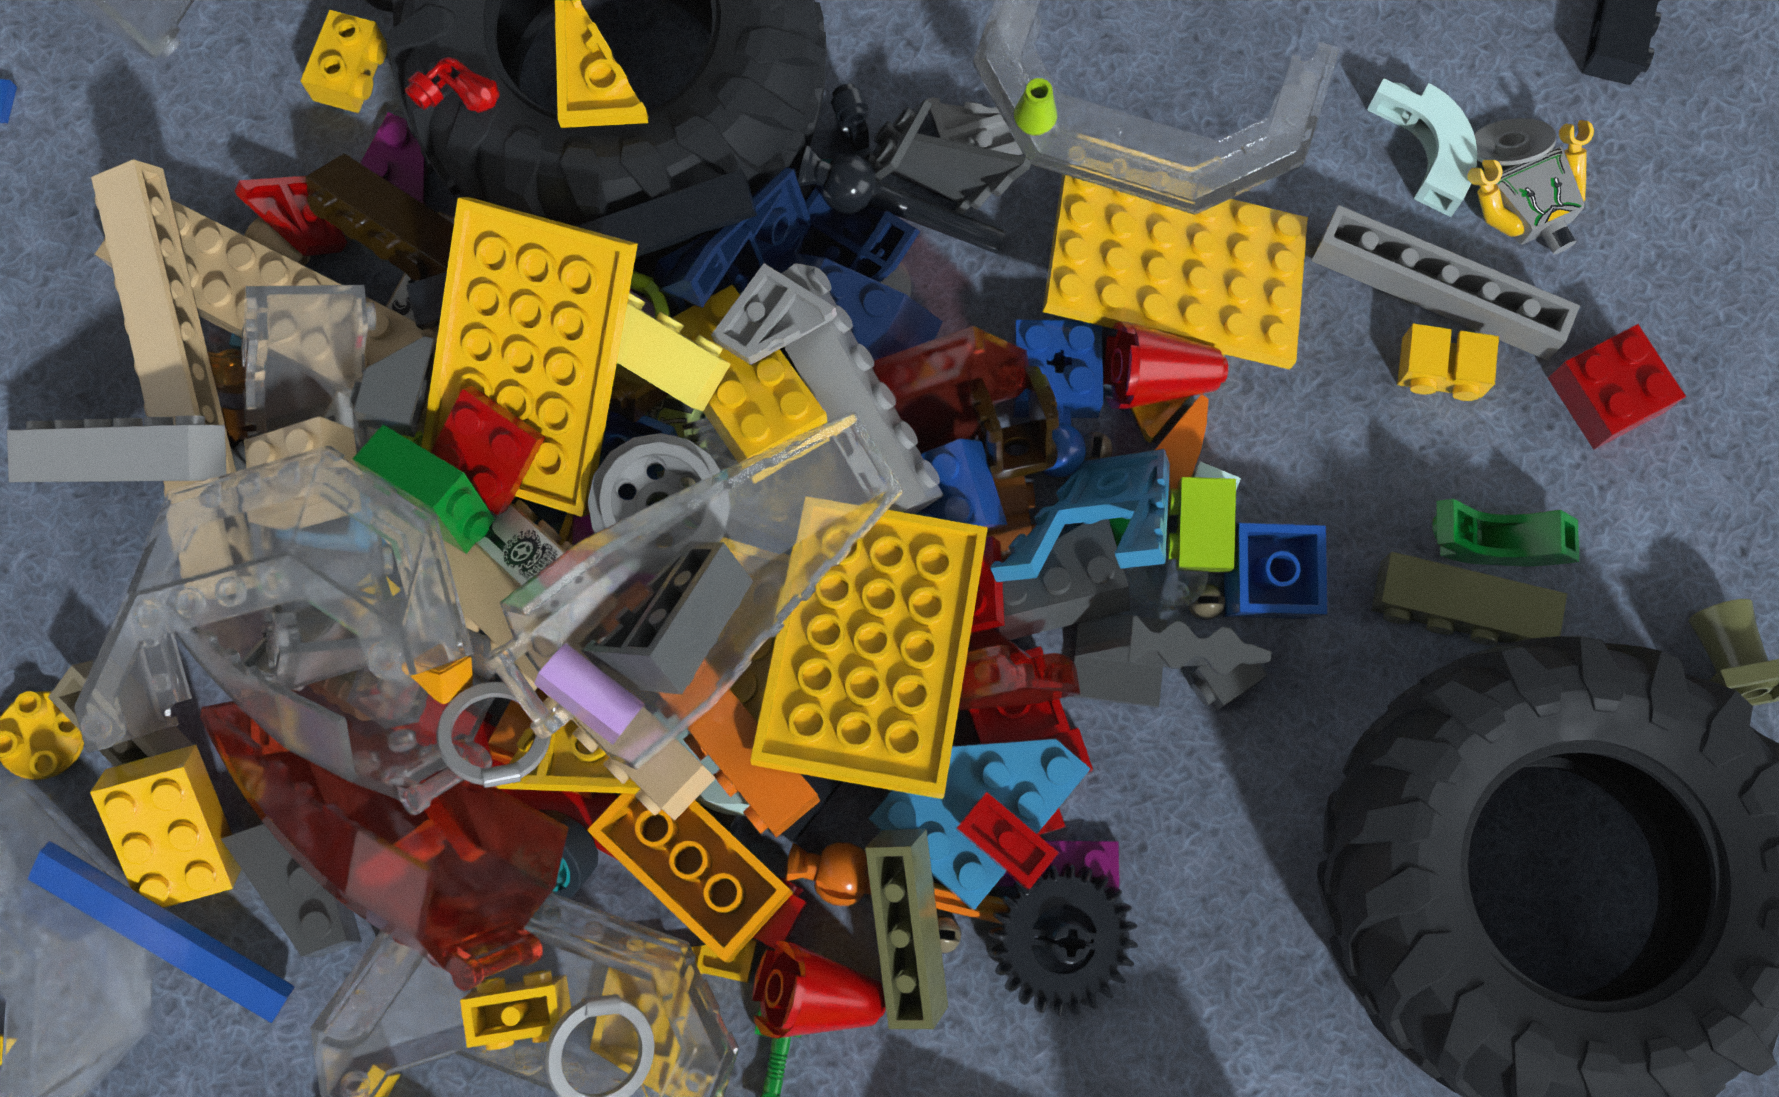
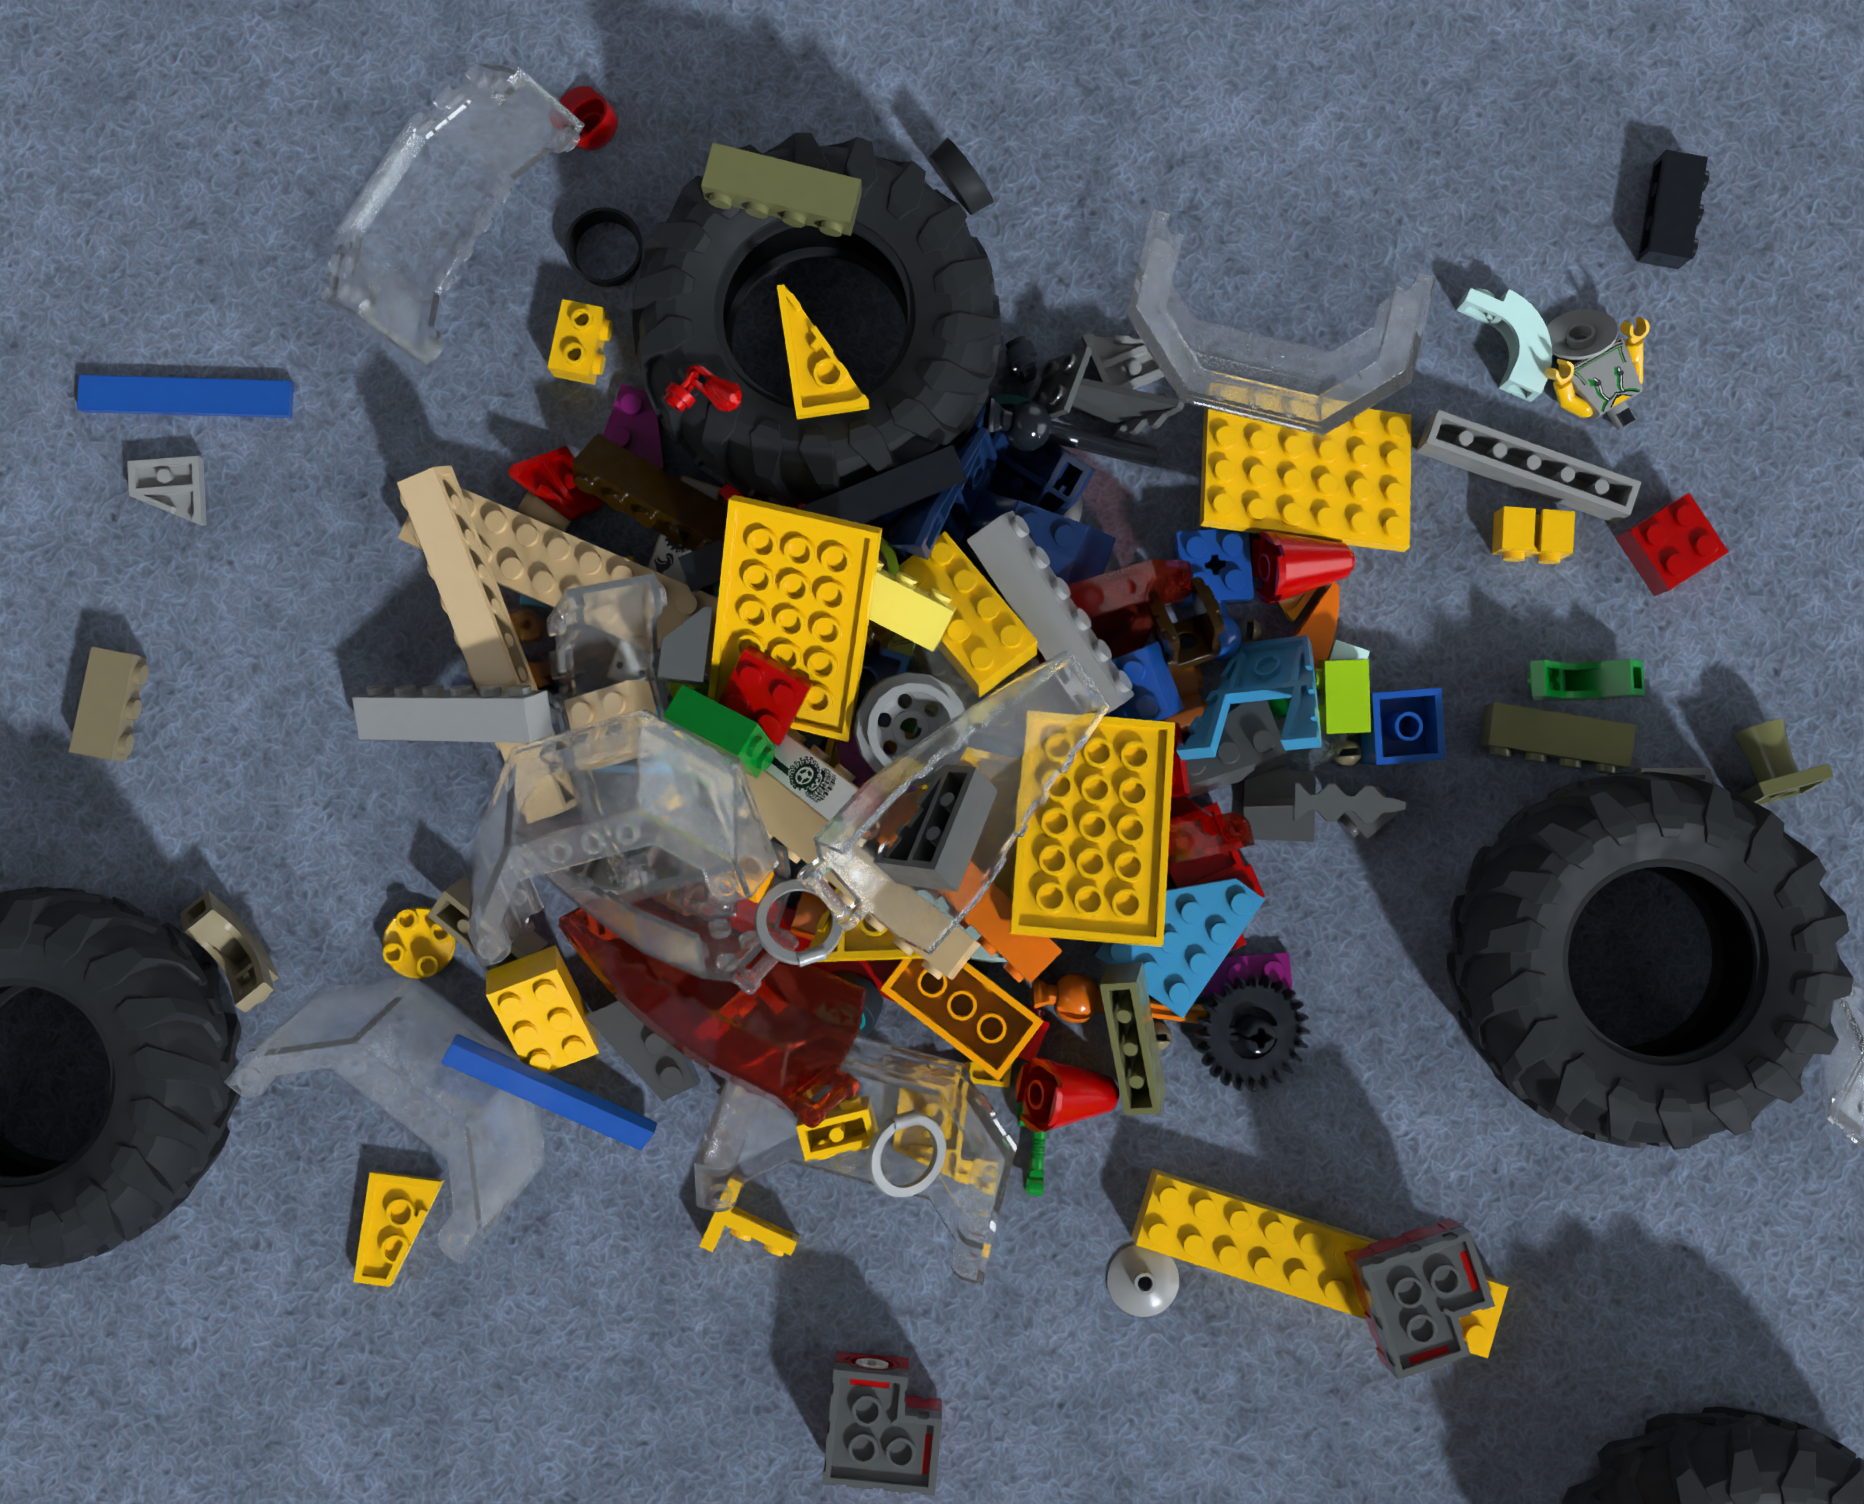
camera: 10 degrees left, 10 degrees up
lavender brick [534,643,645,745] -> none
light grey wing [711,263,837,365] -> none
red plate [956,792,1059,890] -> none
lime cone [1014,78,1057,136] -> none

